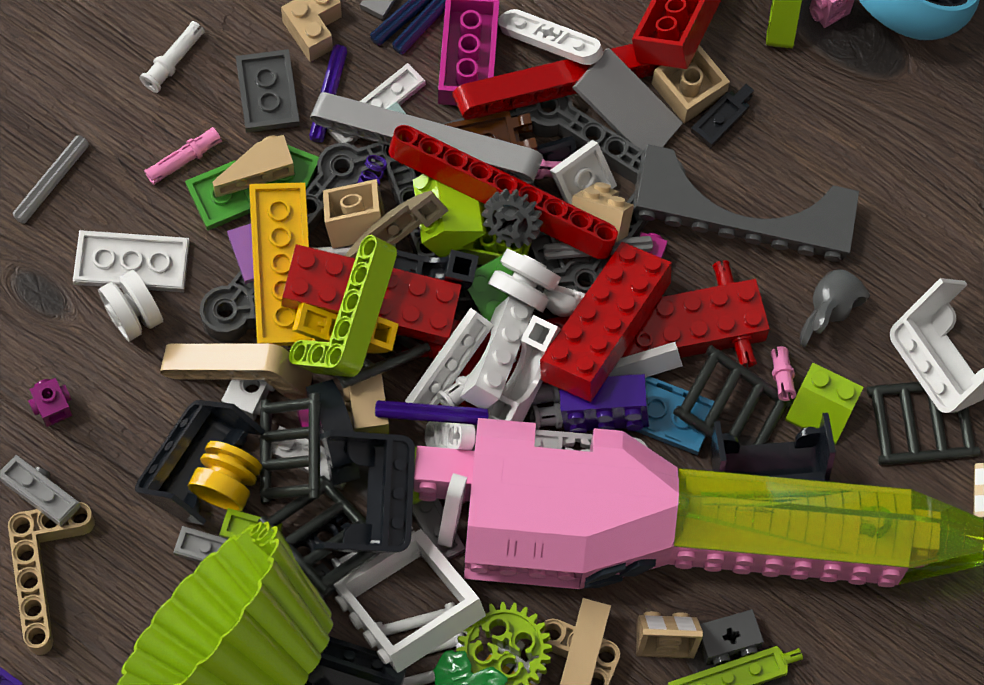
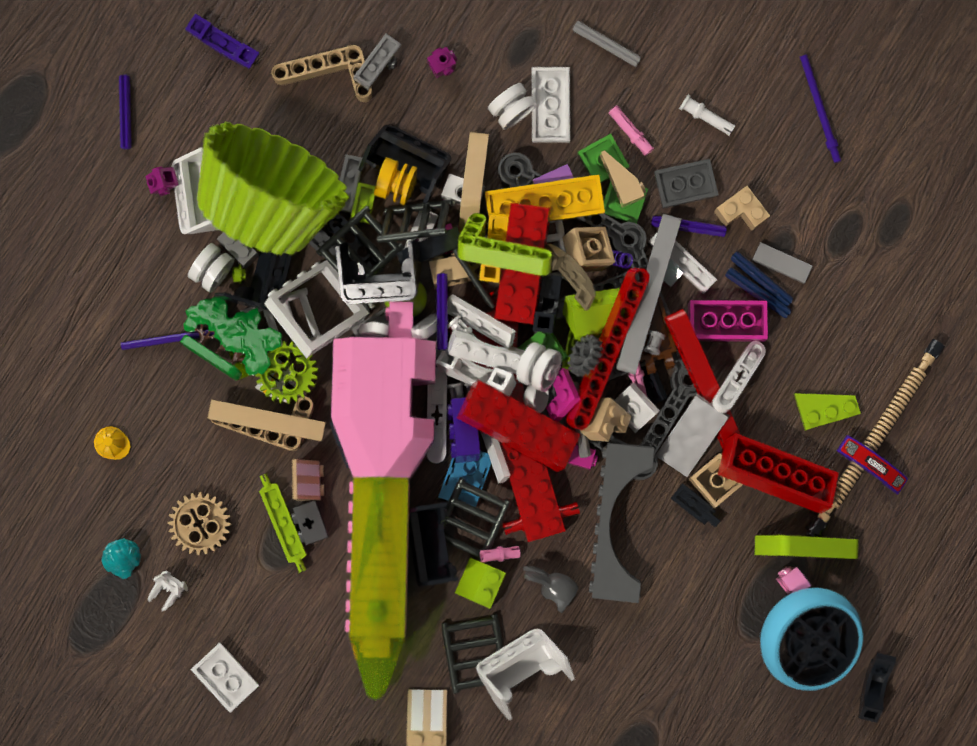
camera: 85 degrees right, 15 degrees up
none -> dark pink plate [546,368,580,422]
none -> light grey bush [643,331,665,355]

